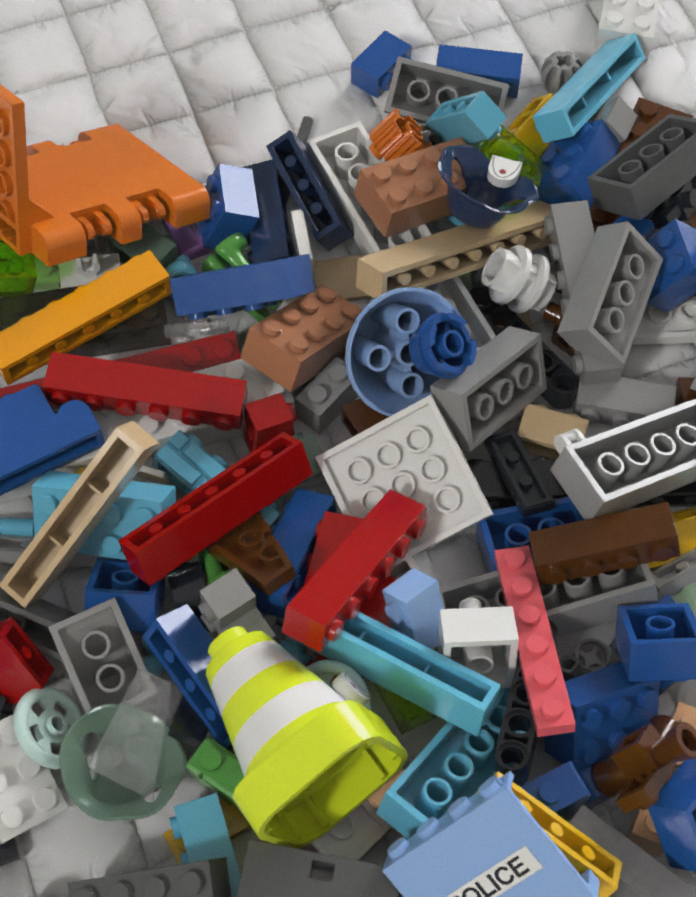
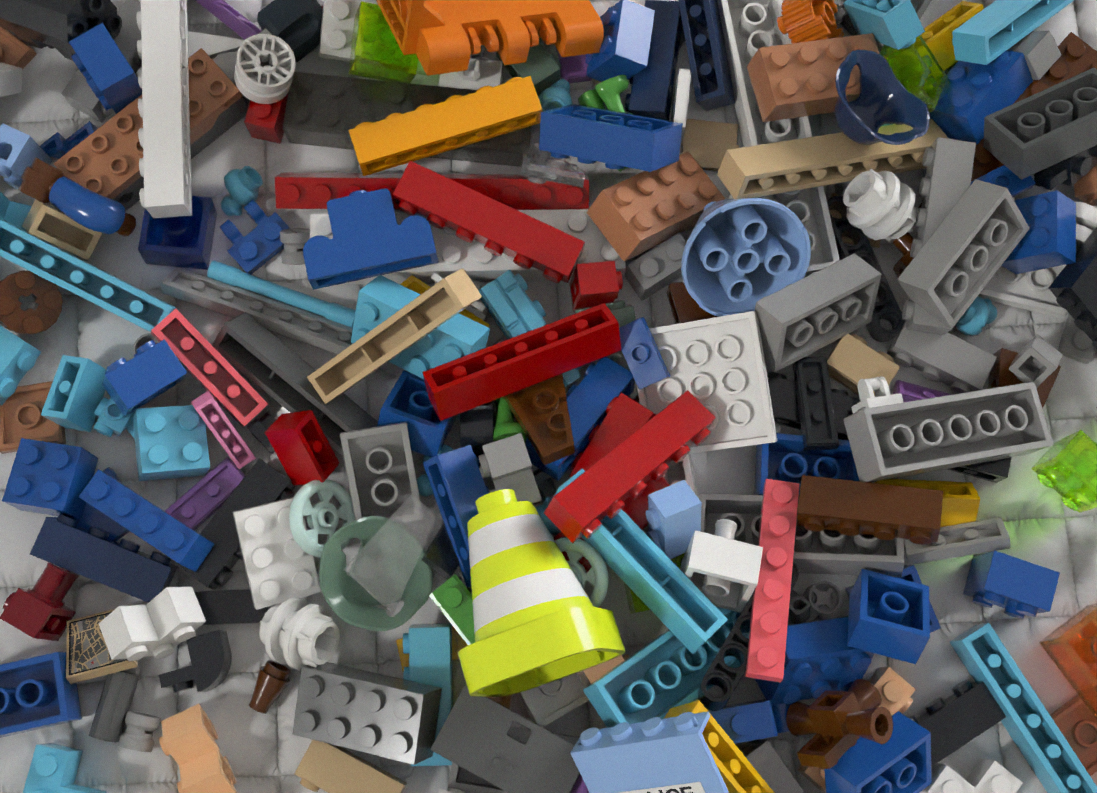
camera: 15 degrees right, 15 degrees up
white tile [332,672,371,706] -> none
blue cone [409,313,477,379] -> none
white tile [487,155,523,188] -> none
none -> white piece [259,598,340,671]
none -> blue plate [619,317,670,390]
none -> medium azure animal [956,296,998,336]

